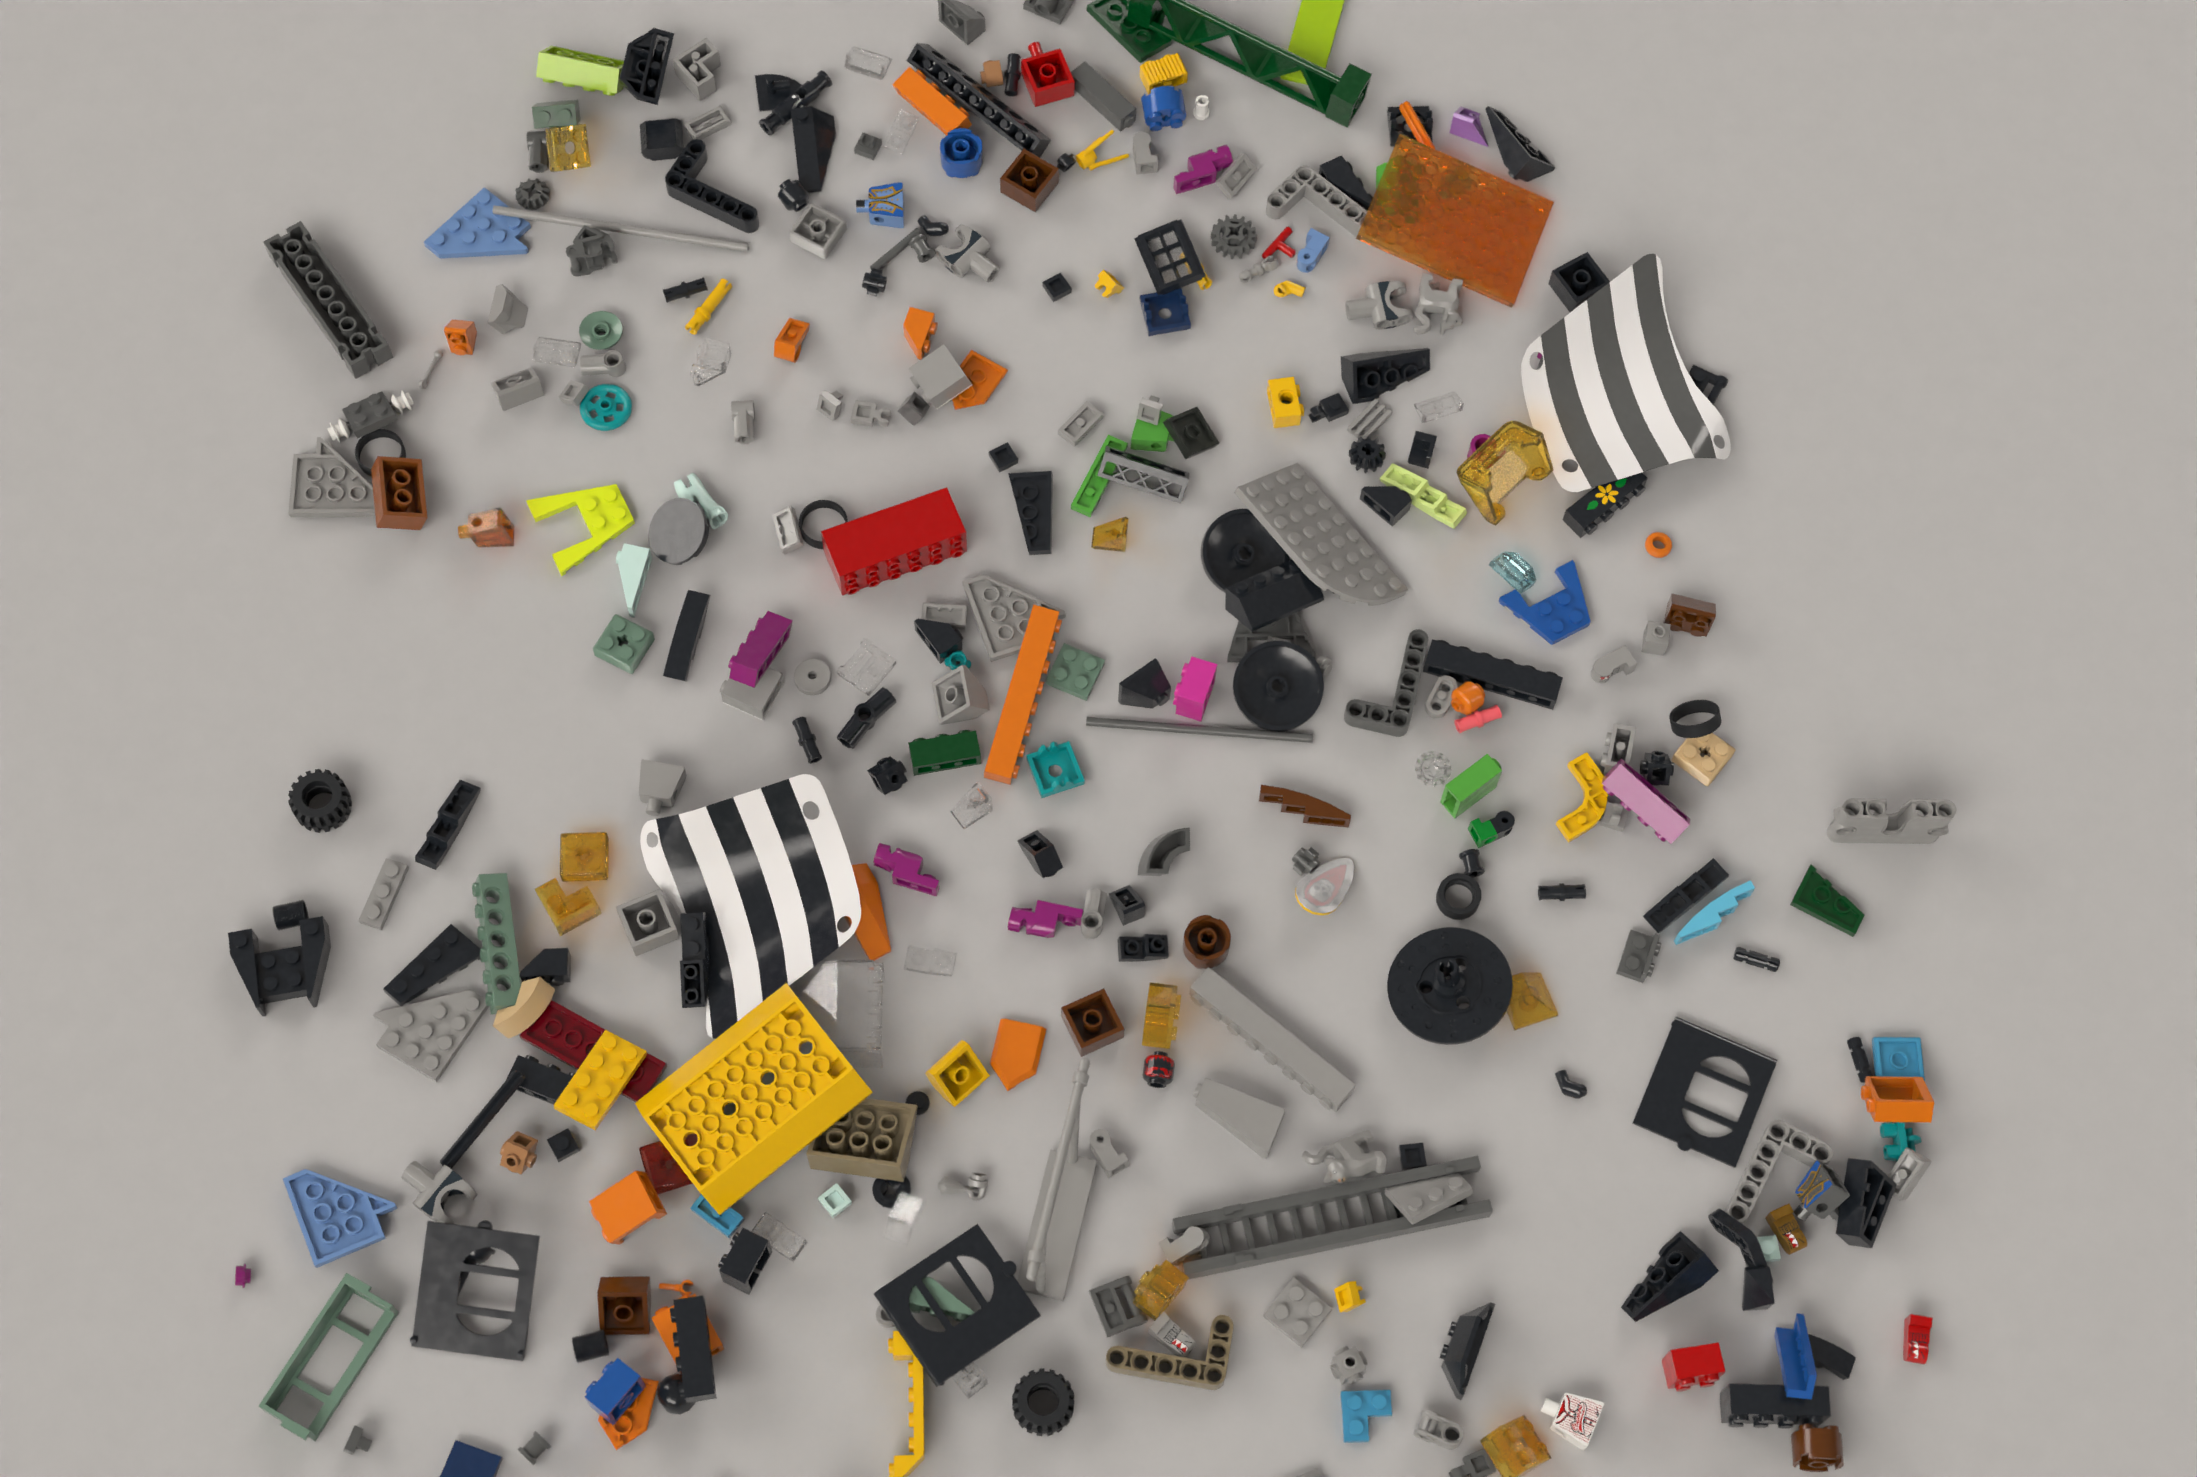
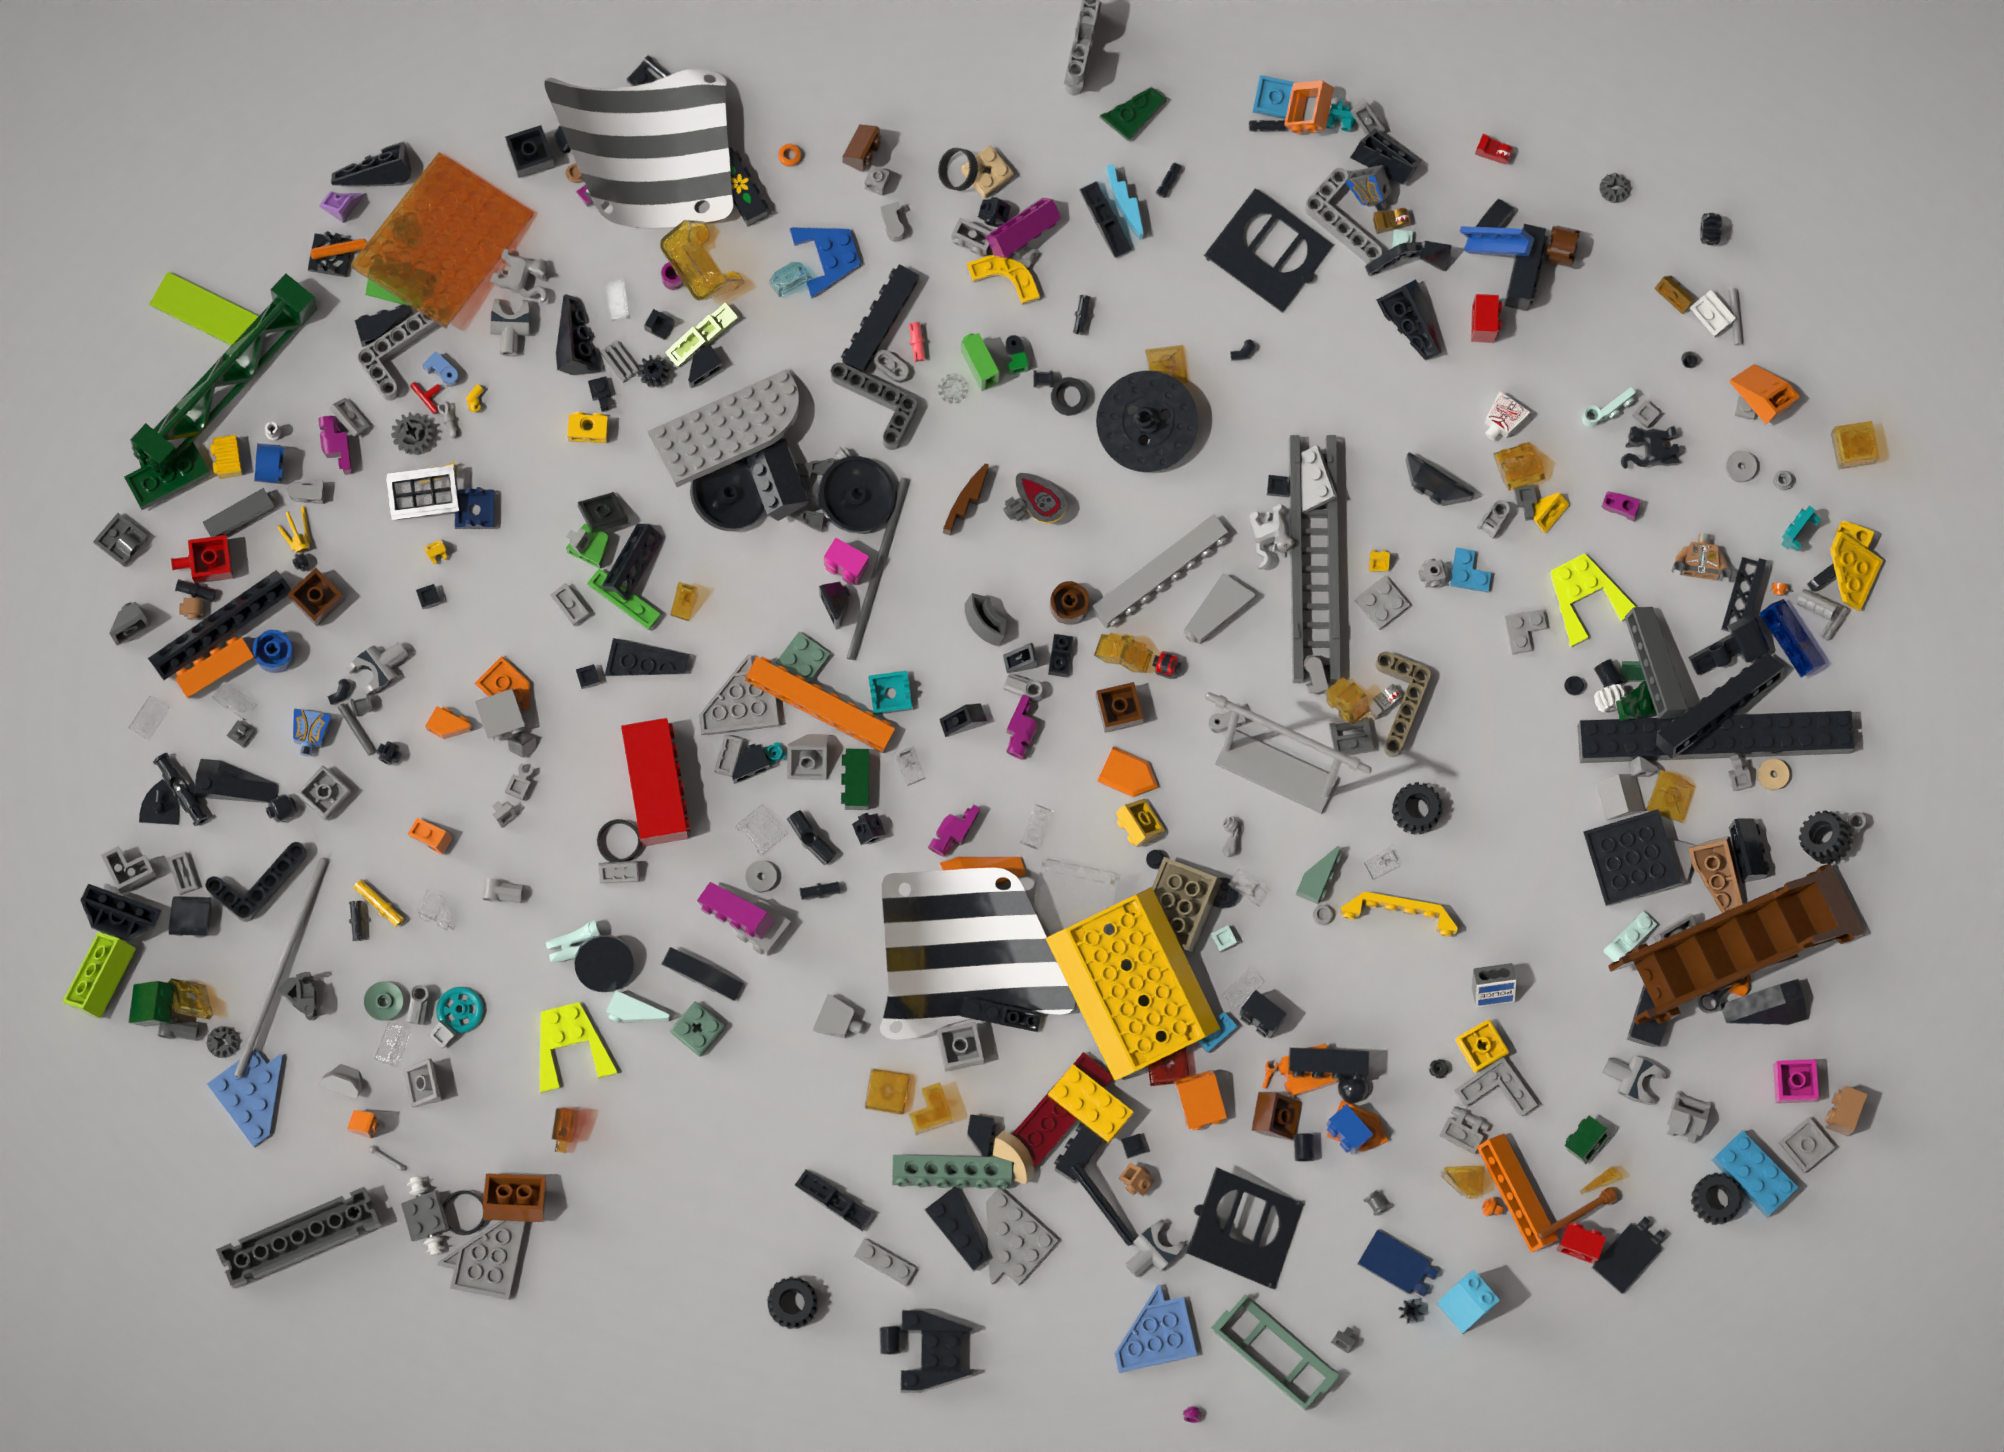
camera: 80 degrees left, 10 degrees up
black door [874,1224,1041,1387] -> none
orange head [1451,681,1485,715] -> none
dark grey bracket [1616,930,1662,983] -> none

